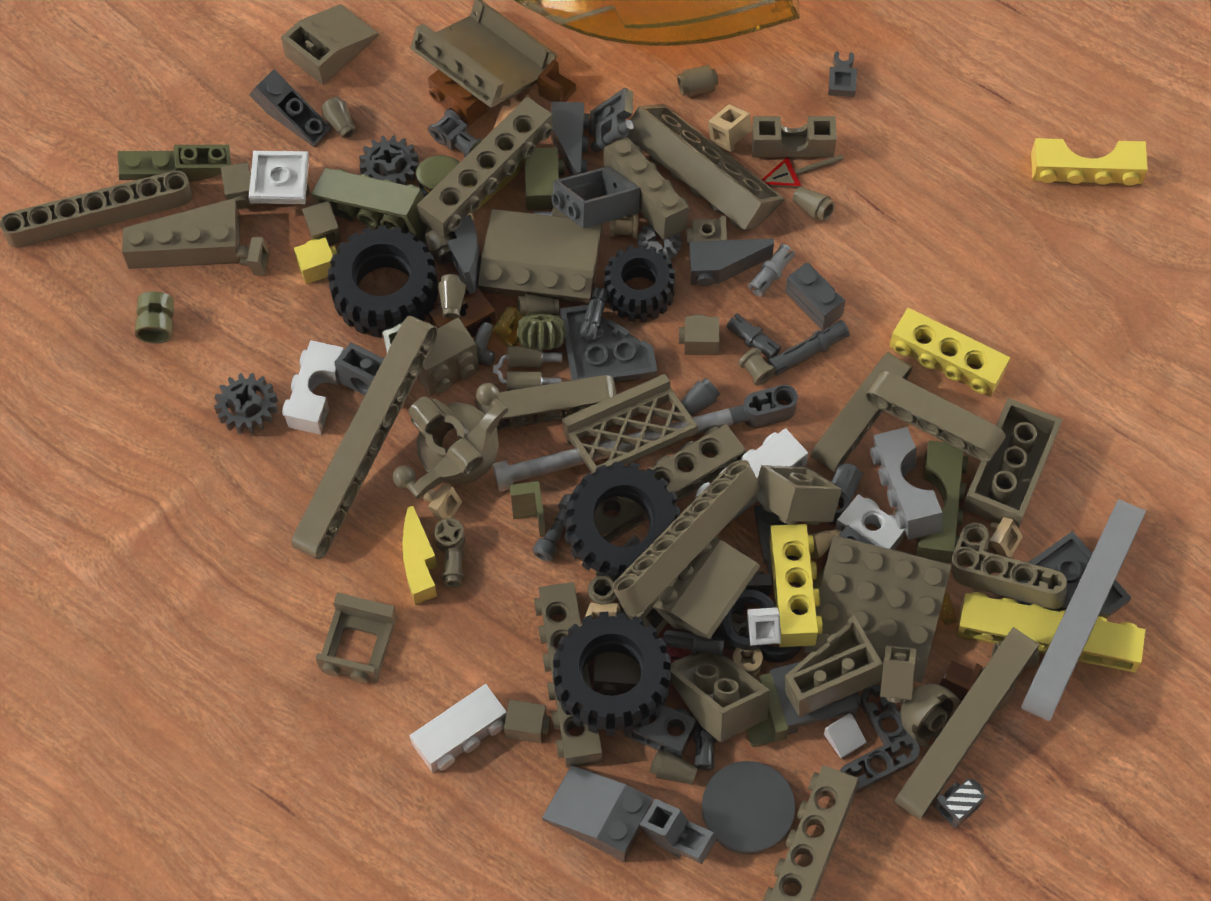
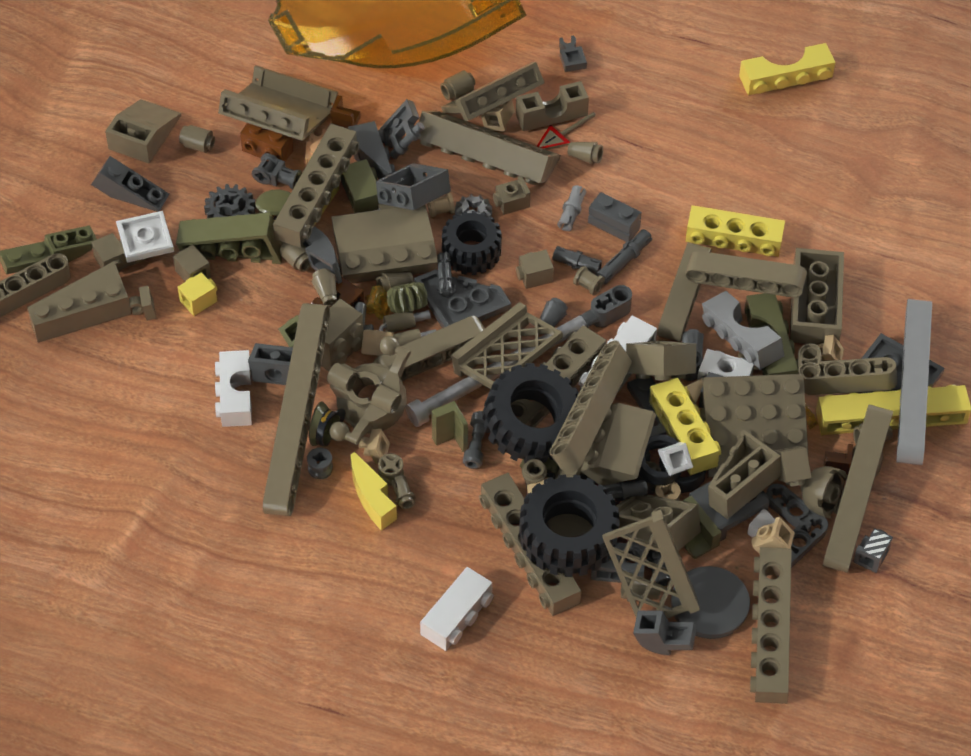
camera: 20 degrees left, 10 degrees down
olive wheel [135,291,174,344] -> none
dark grey gear [214,373,278,434] -> none
dark tan window [316,592,397,683] -> none
dark tan cone [321,97,356,139] -> none
black tyre [328,226,438,337] -> none
dark tan brick [504,699,551,743] -> none
dark grey slope [542,765,653,862] -> none
dark tan brick [603,137,689,240] -> none
dark grey slope [689,239,774,286] -> none
none -> dark tan brick [179,125,215,153]
none -> dark grey wheel [307,447,333,479]
none -> piece [308,401,346,447]
none -> tan slope [361,330,394,356]
none -> dark tan fence [441,62,545,121]
none -> dark tan fence [602,509,700,618]
none -> tan brick [751,517,795,554]

